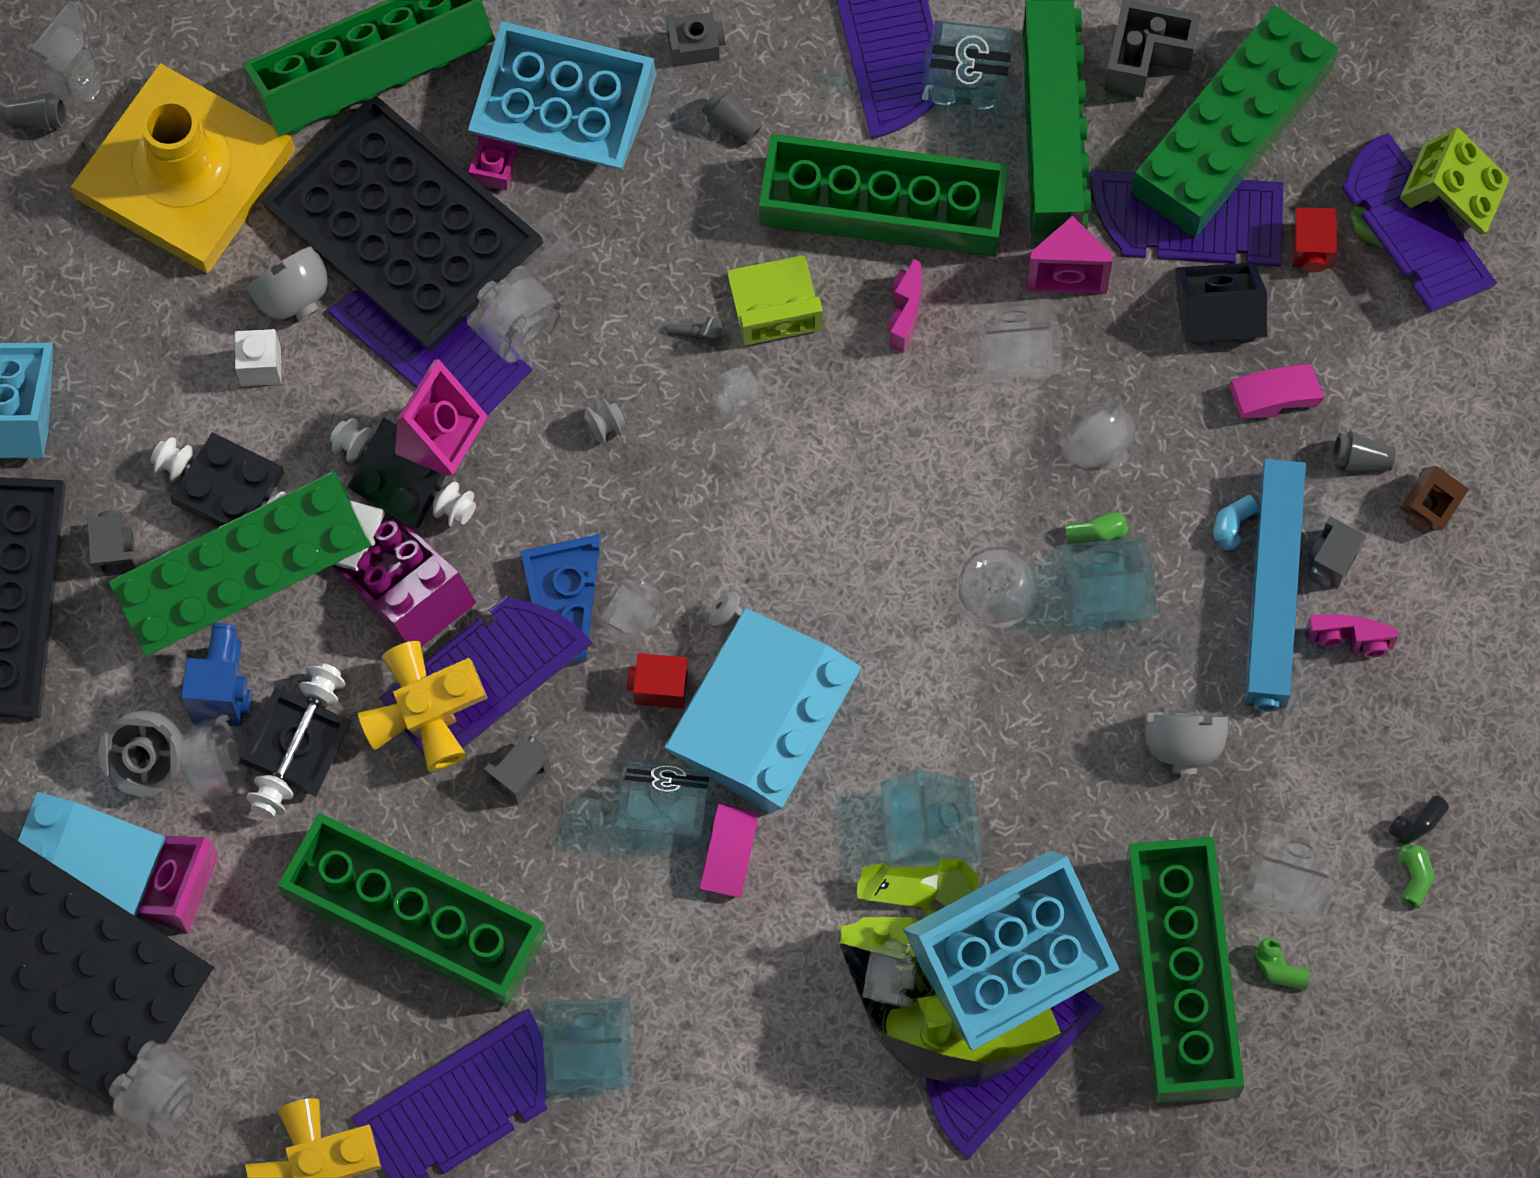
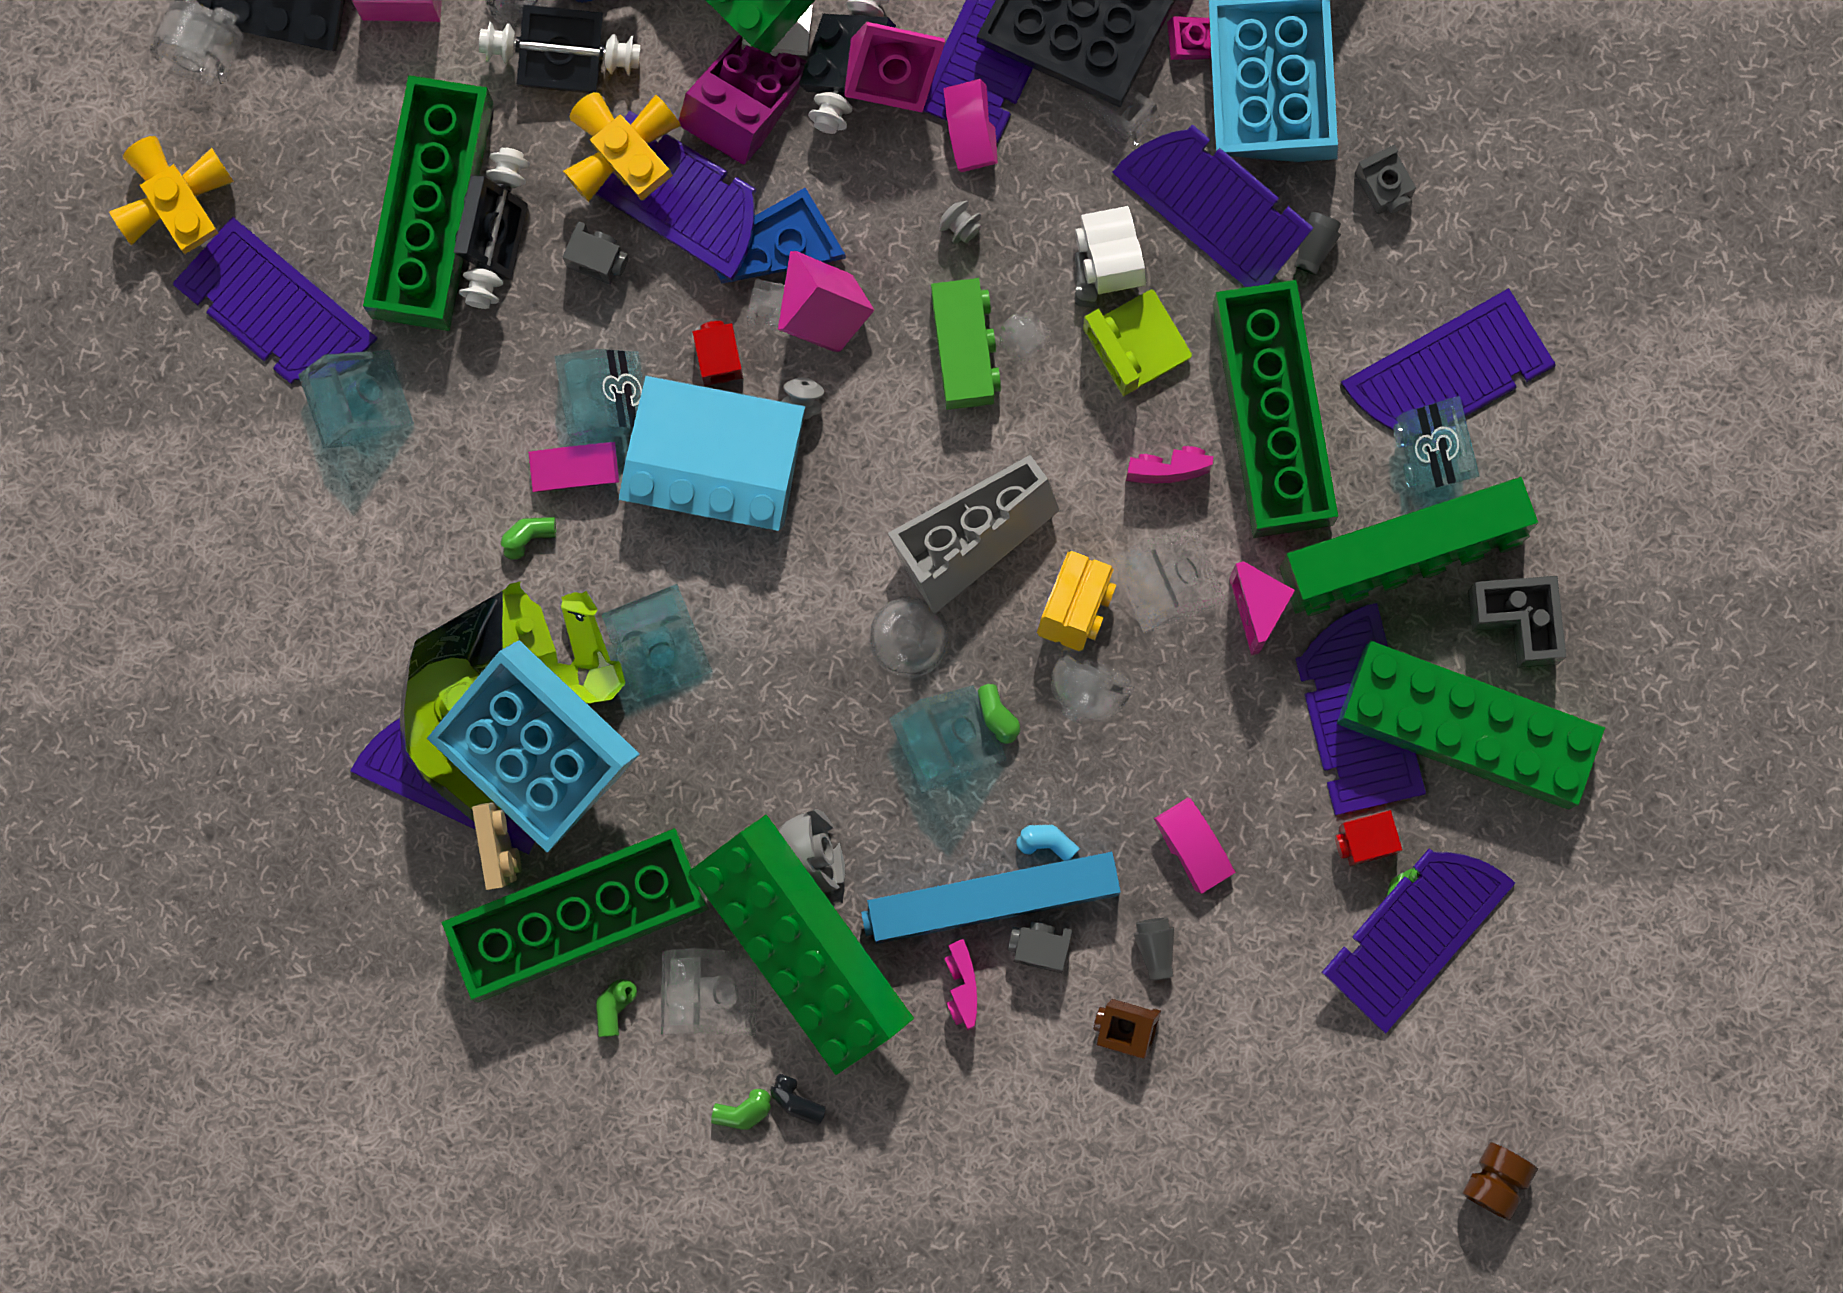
camera: 75 degrees right, 10 degrees up
clear brick [467,266,563,363] -> none
clear brick [862,941,916,1008] -> none
black slope [1175,263,1267,346] -> none
lime bracket [1400,127,1509,235] -> none
none -> black plate [453,148,530,309]
none -> tan plate [472,802,521,890]
none -> bright green arm [501,517,556,560]
none -> green brick [688,814,915,1075]
none -> dark pink slope [778,251,874,352]
none -> light grey wedge [888,455,1060,614]
none -> bright green brick [931,278,1001,410]
none -> dark pink slope [944,79,998,173]
none -> yellow brick [1037,551,1117,651]
none -> white brick [1075,206,1146,295]
none -> dark purple piece [1112,124,1314,287]

